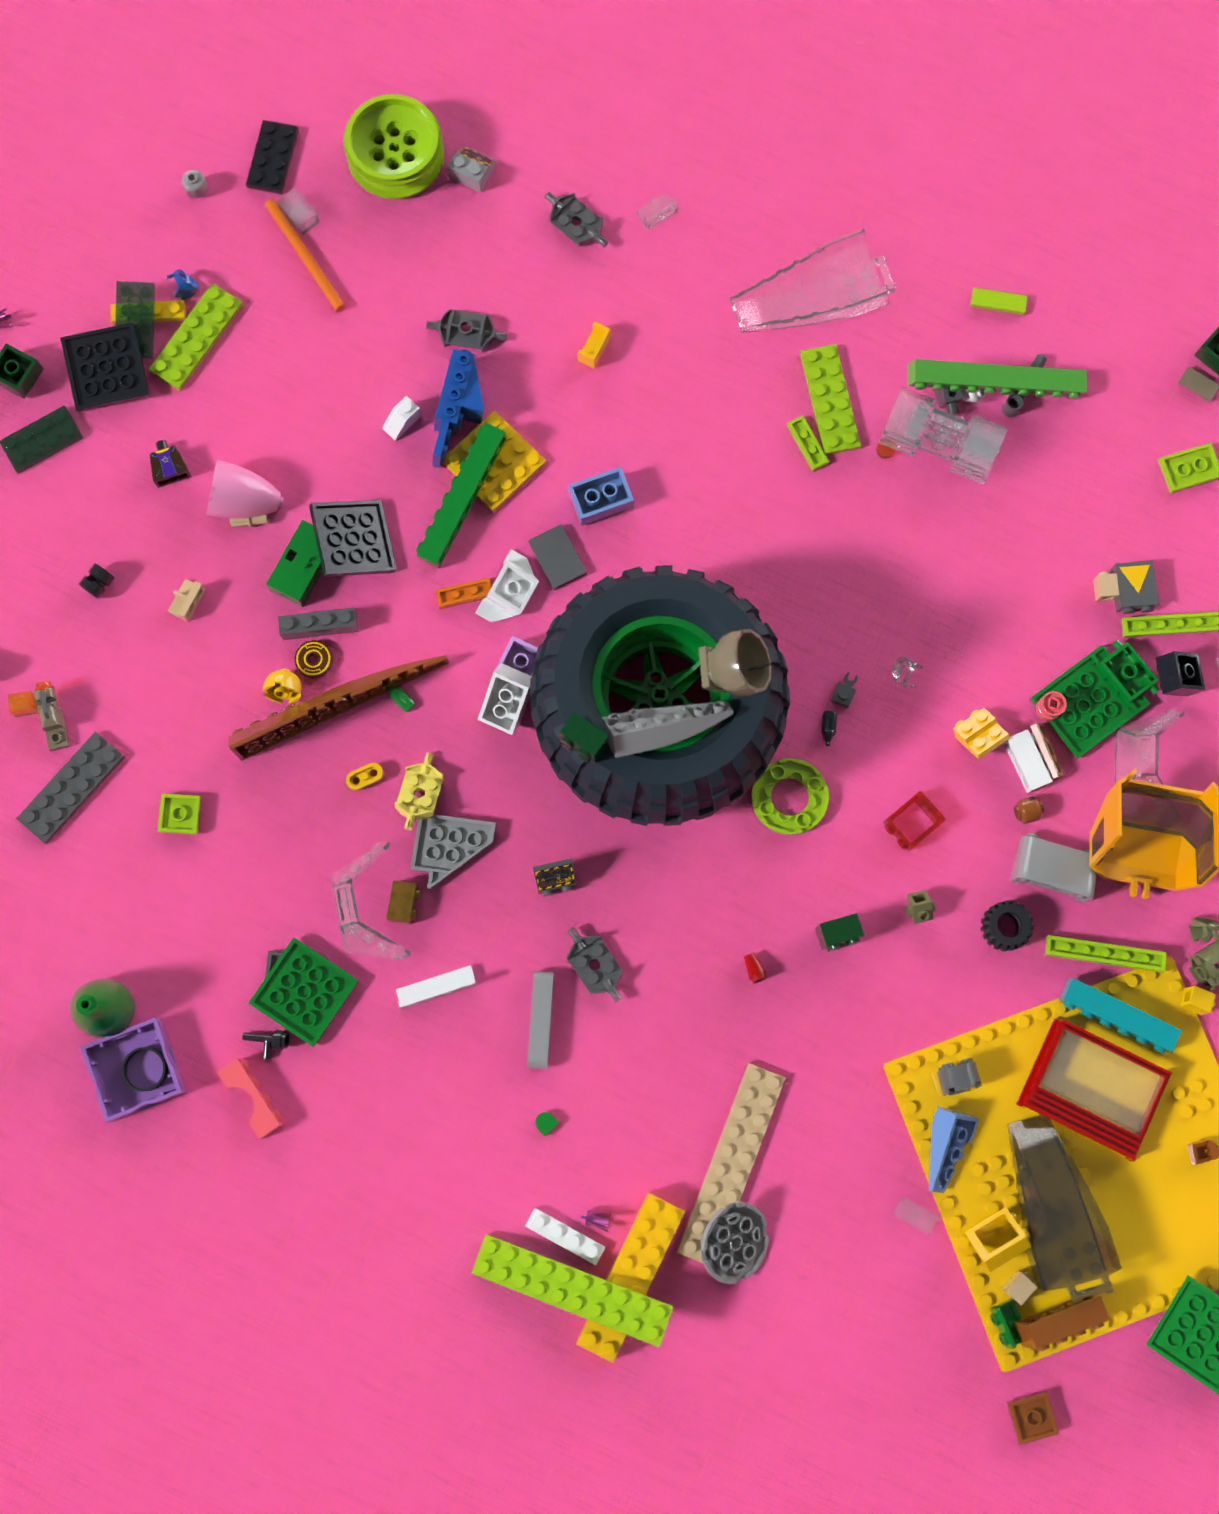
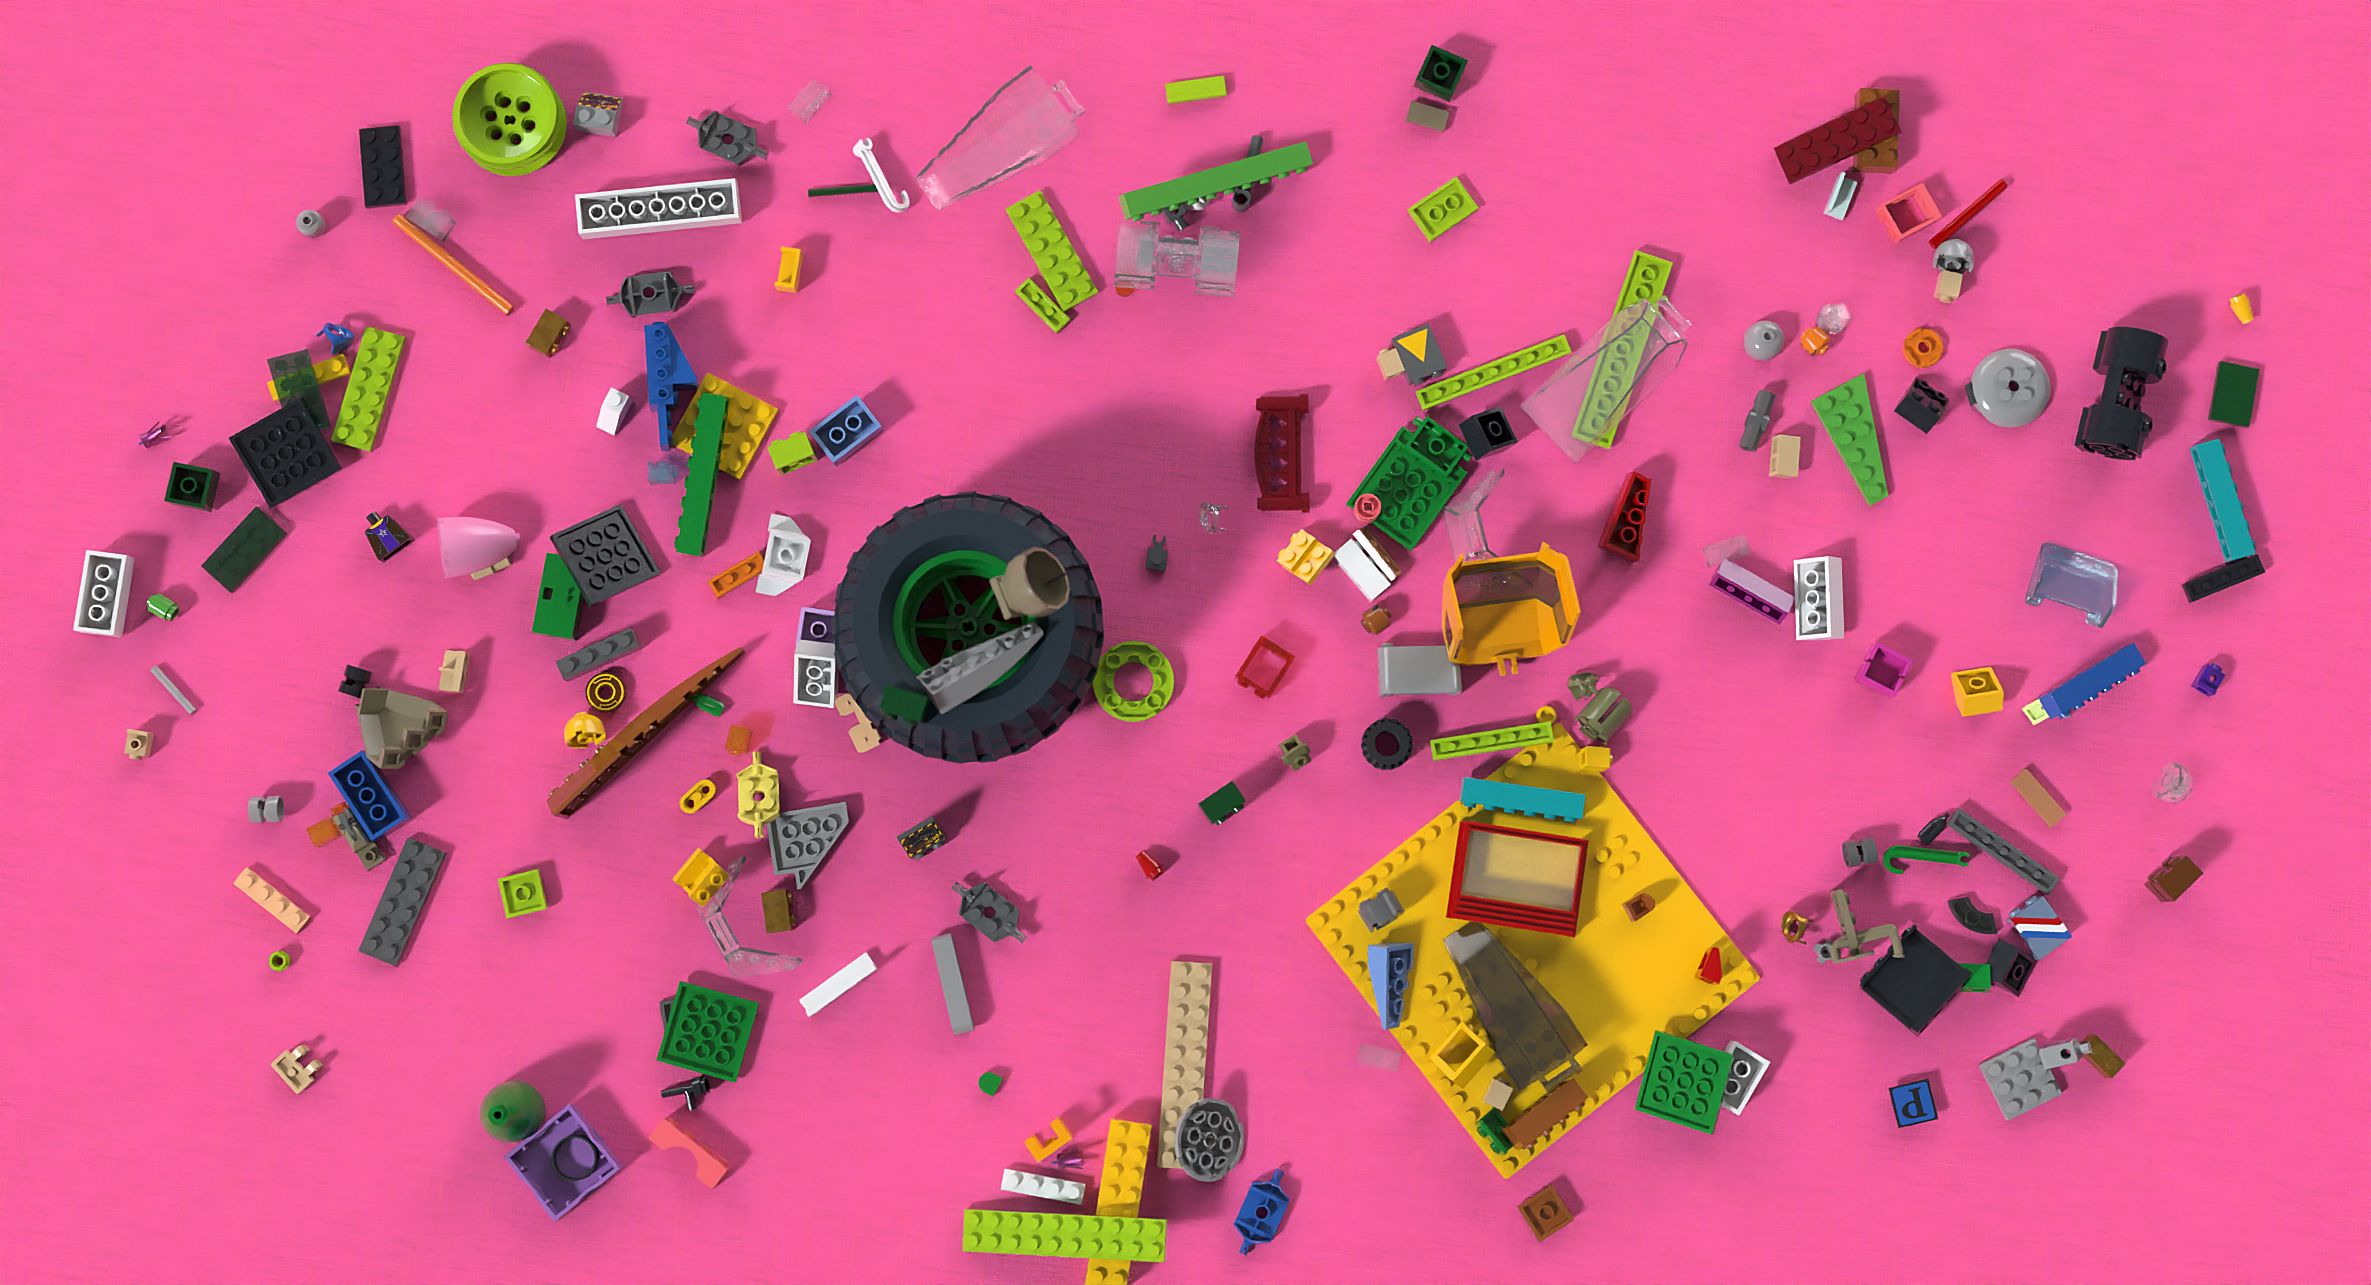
camera: 20 degrees left, 5 degrees up
dark grey tile [528,524,587,590] -> none
black piece [821,711,837,746] -> none
none -> blue brick [328,750,412,842]
none -> dark tan panel [355,686,448,769]
none -> pearl gold brick [525,309,570,358]
none -> white brick [575,178,742,239]
none -> clear light blue brick [648,461,679,484]
none -> yellow panel [672,848,730,908]
none -> brick [725,725,753,757]
none -> lime brick [767,431,819,476]
none -> dark green bar [808,184,879,197]
none -> light nougat piece [835,692,882,753]
none -> white piece [853,138,910,212]
none -> light orange panel [1024,1116,1073,1163]
none -> blue plate [1233,1168,1290,1256]
none -> dark red piece [1254,393,1310,513]
none -> yellow tile [1536,706,1557,725]

